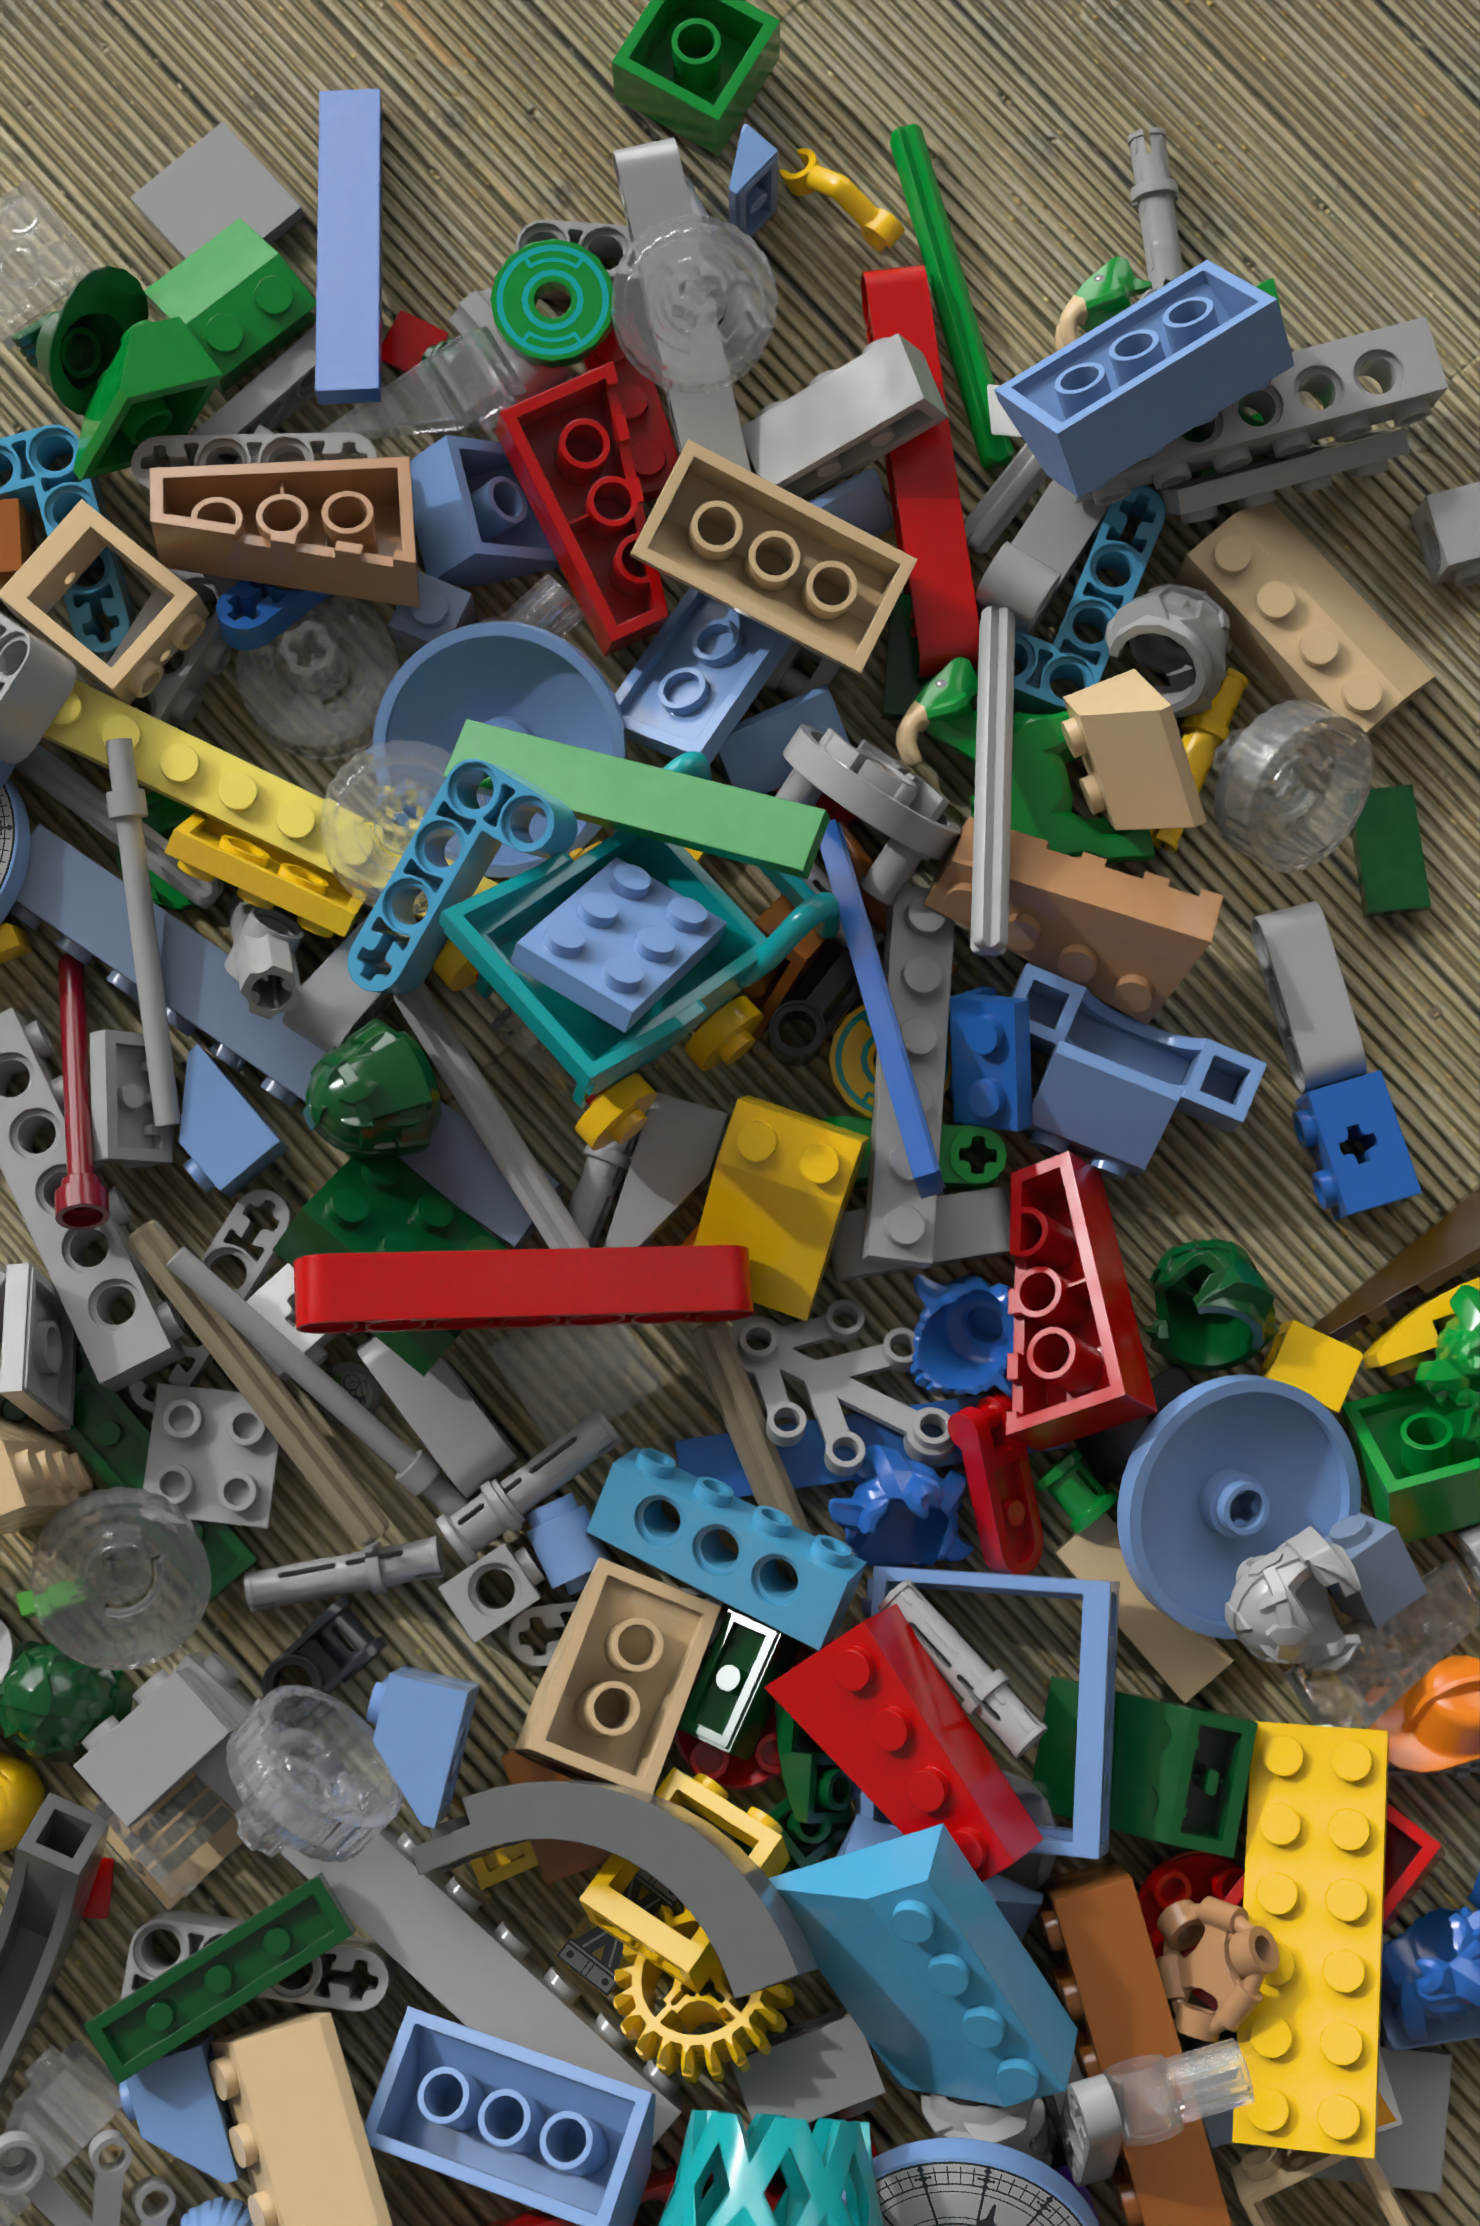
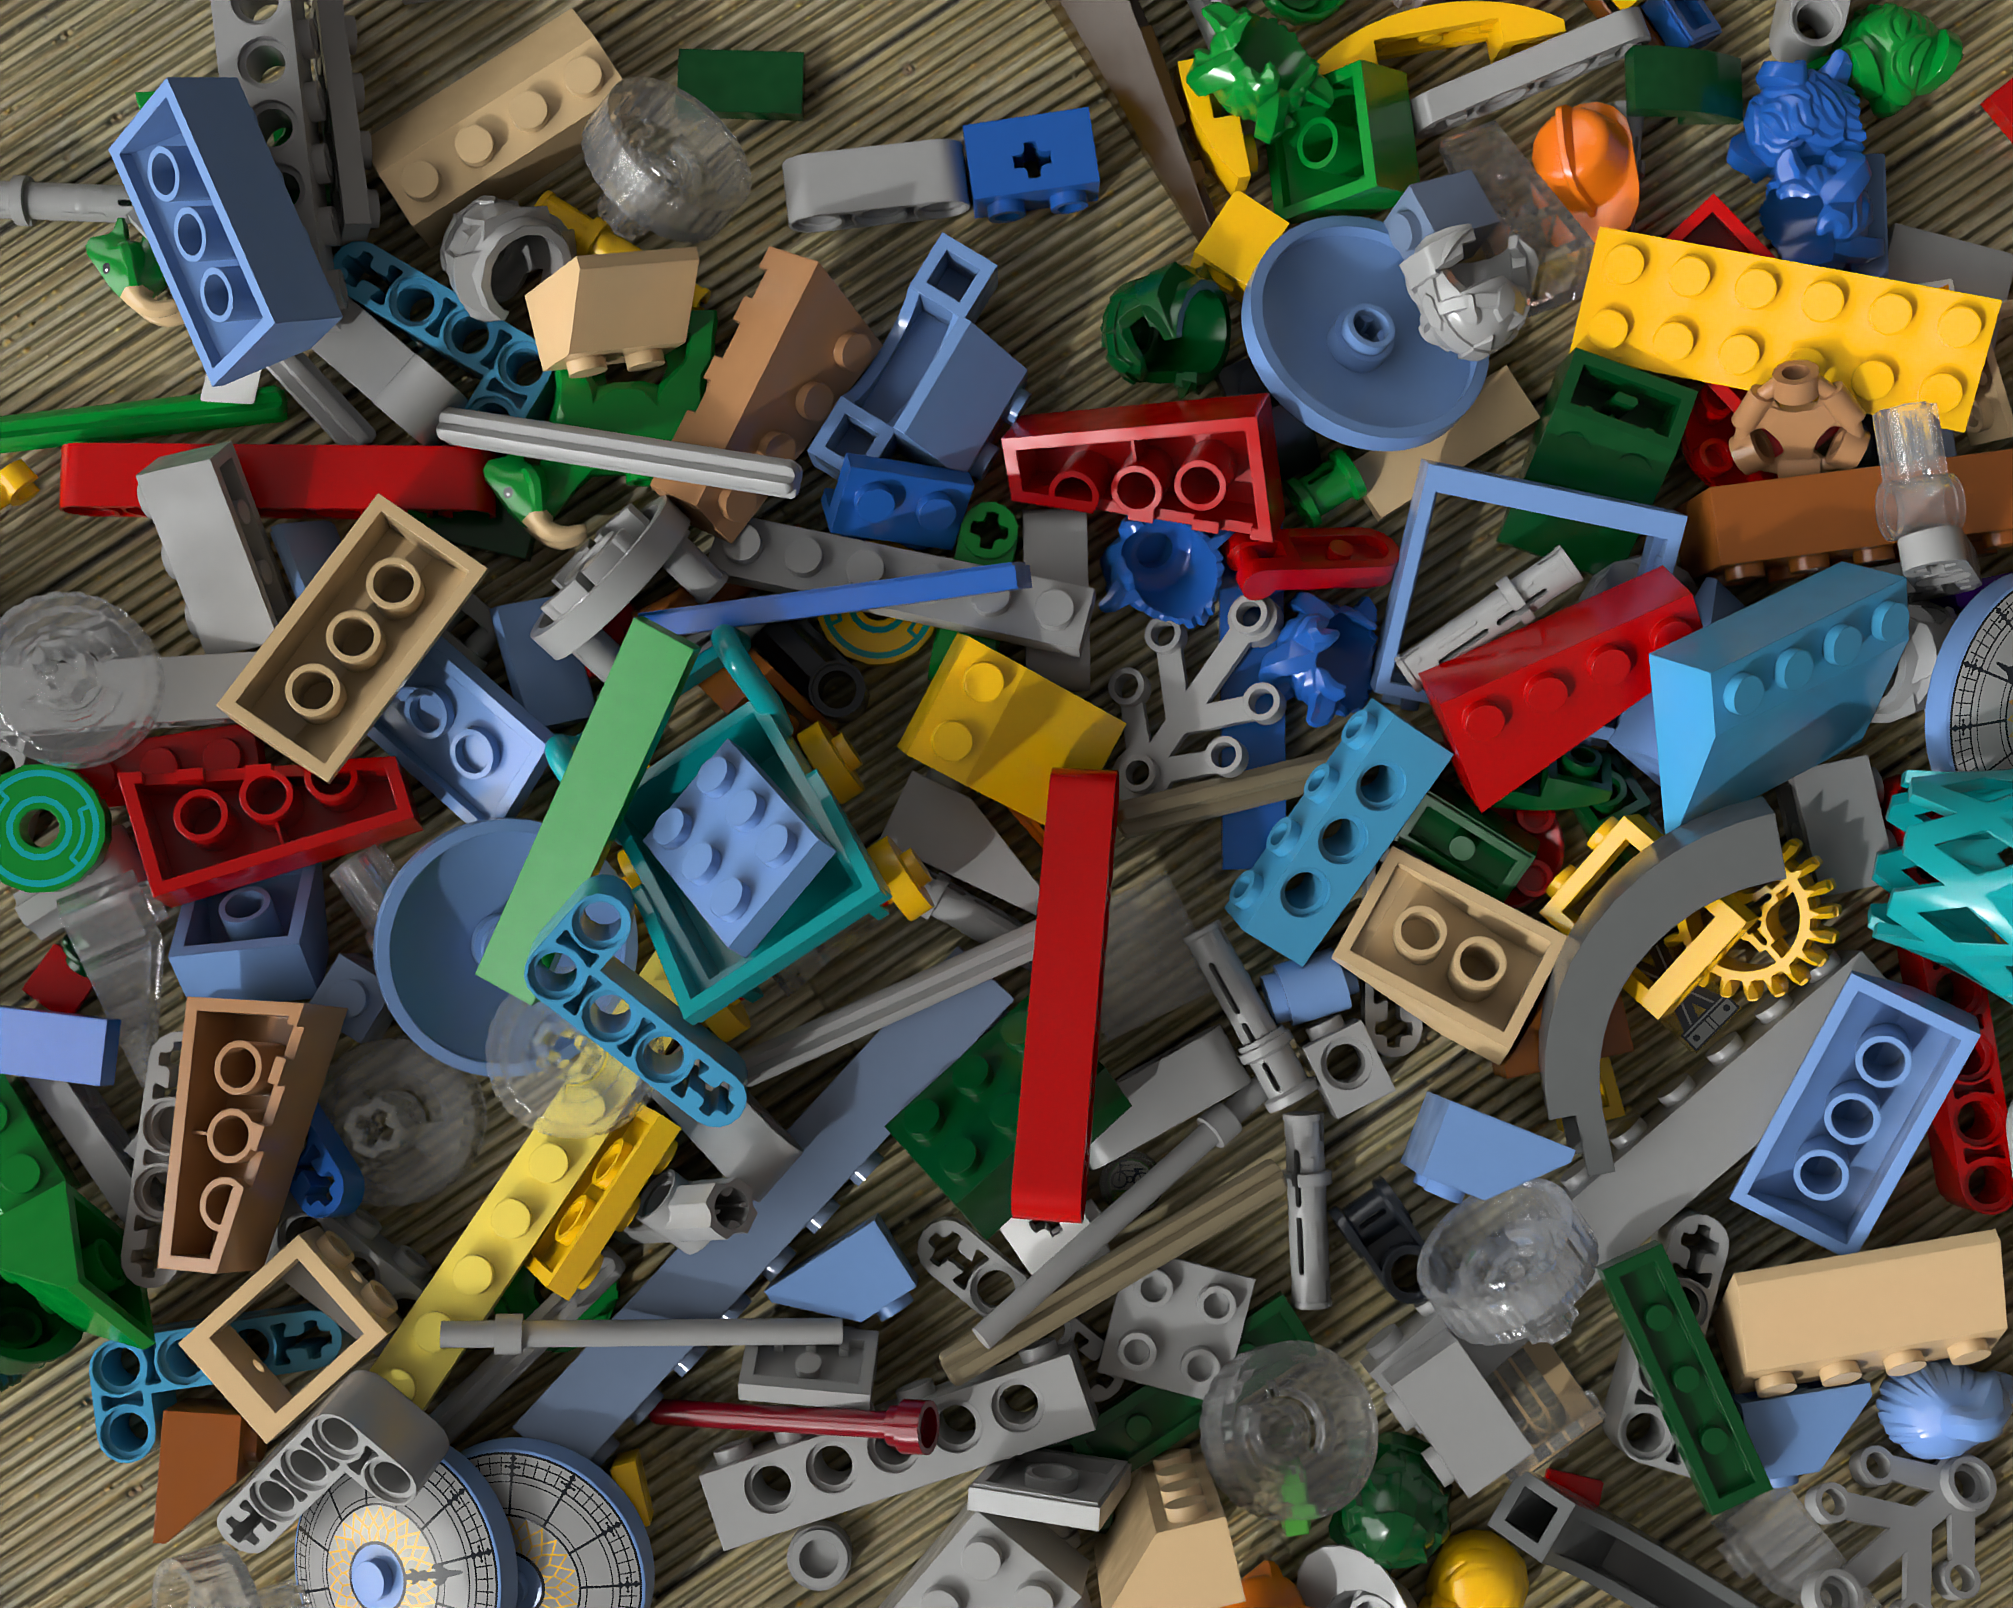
camera: 80 degrees left, 5 degrees up
dark green helmet [303,1018,441,1158] -> none

